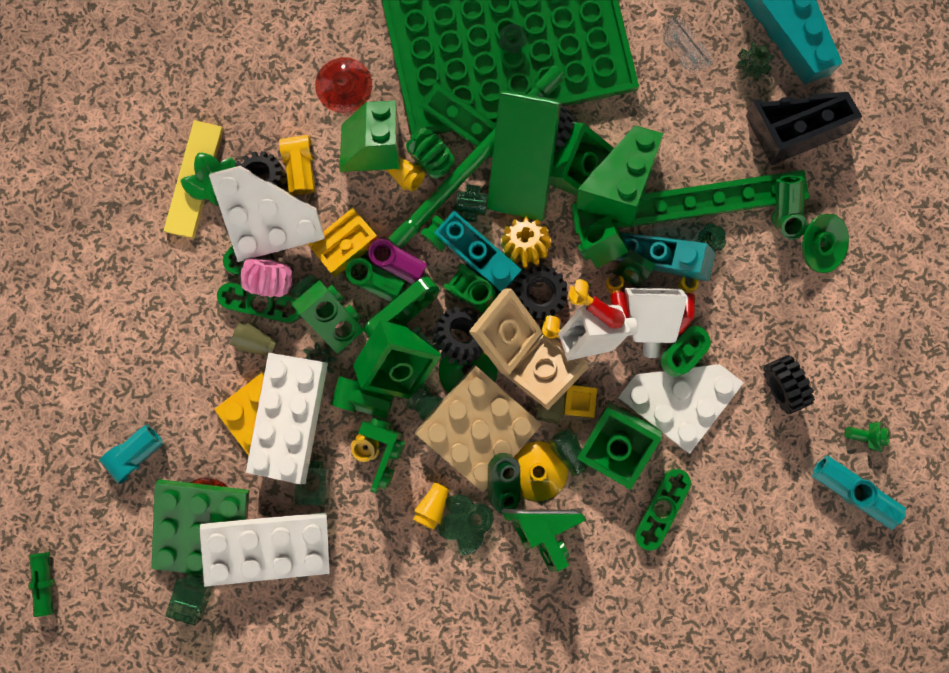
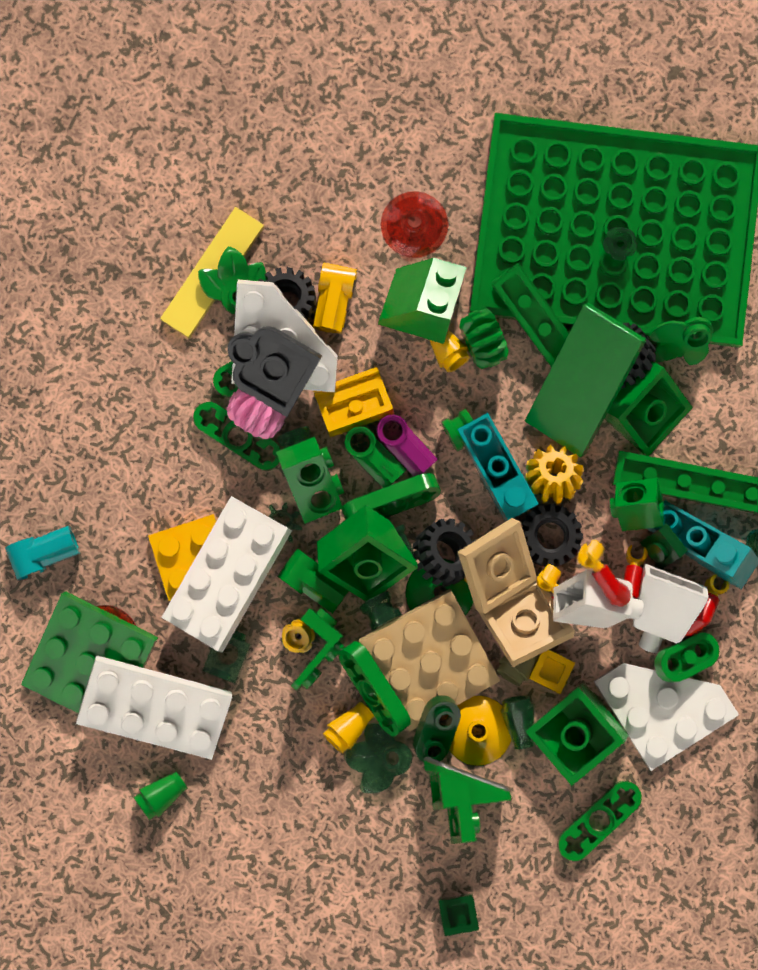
camera: 15 degrees right, 0 degrees up
clear green brick [165,573,213,626] -> none
olive cone [230,323,277,356] -> none
green piece [388,65,566,249] -> none
green piece [443,263,499,313] -> none
clear green gear [456,184,488,222] -> none
green wedge [576,125,664,225] -> none
none -> green cone [133,772,188,820]
none -> black plate [228,326,323,417]
none -> green beam [339,641,411,736]
none -> dark green plate [438,893,479,936]
none -> green plate [648,317,713,365]

